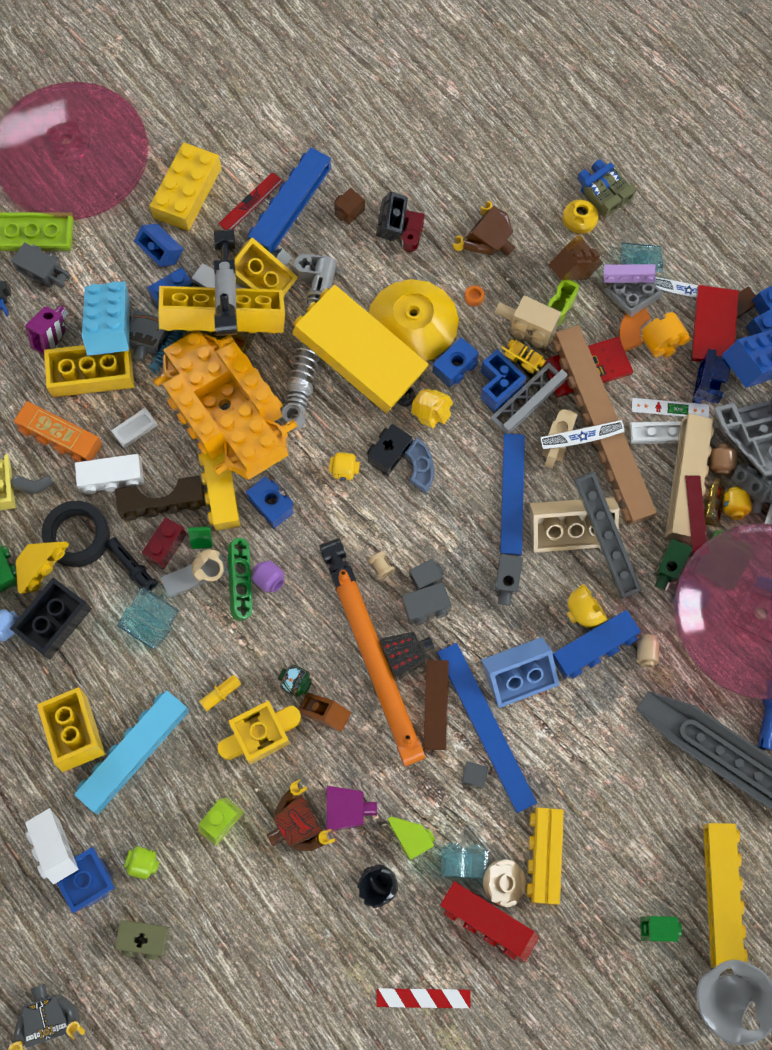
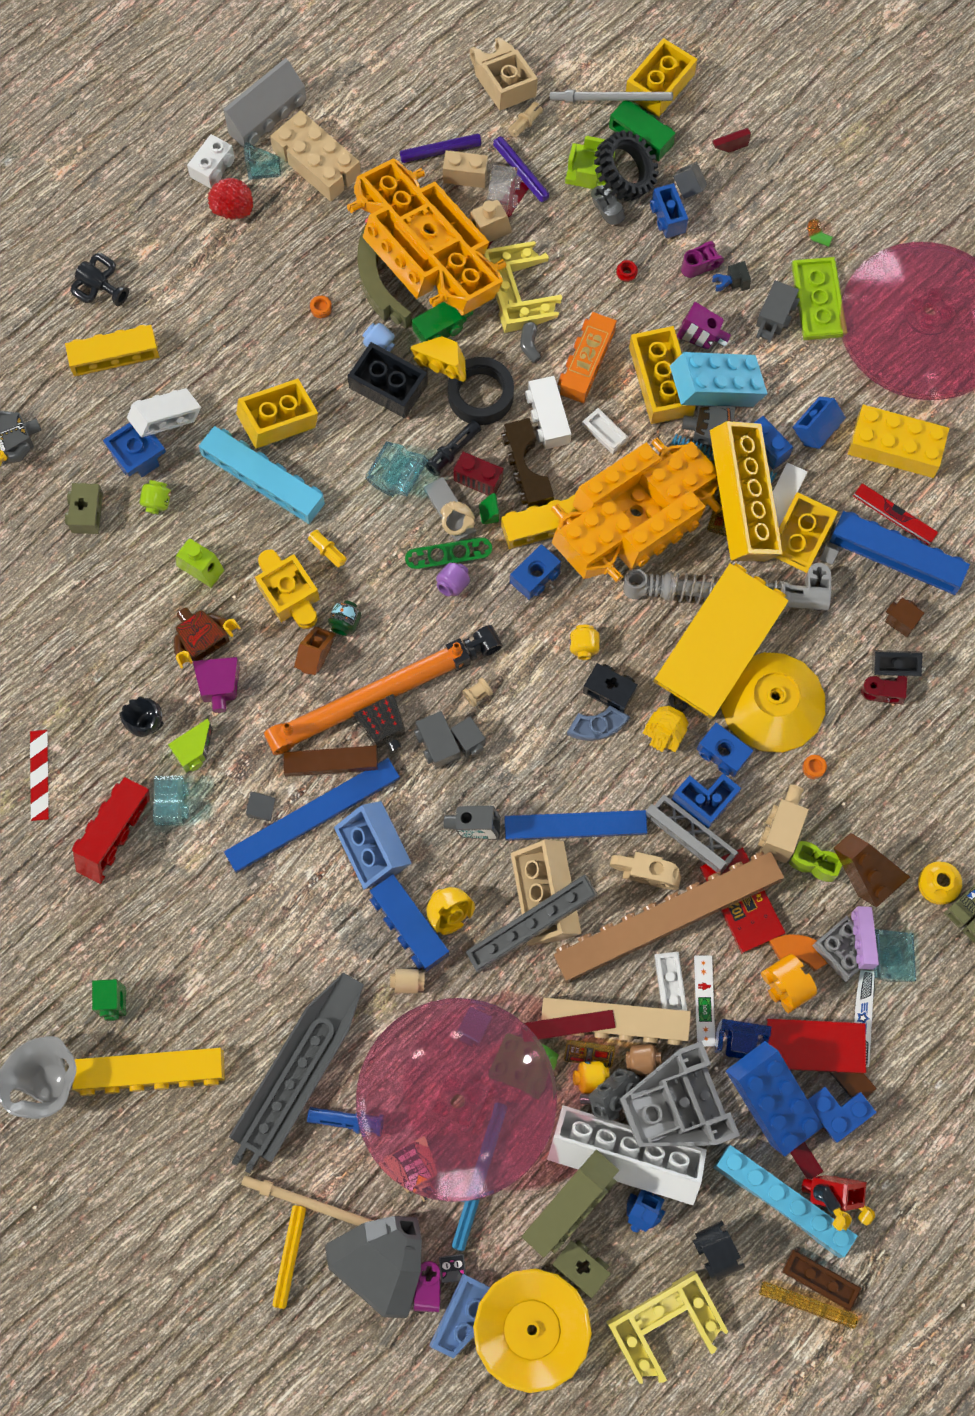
camera: 85 degrees right, 0 degrees up
black piece [214,229,238,336] -> none
reddish brown torso [452,201,515,256] -> none
tan tile [483,859,526,907] -> none
yellow hinge [501,339,546,374] -> none
yellow brick [526,807,564,905] -> none
white sticker [540,420,625,449] -> none
dark green torso [654,539,692,591] -> none

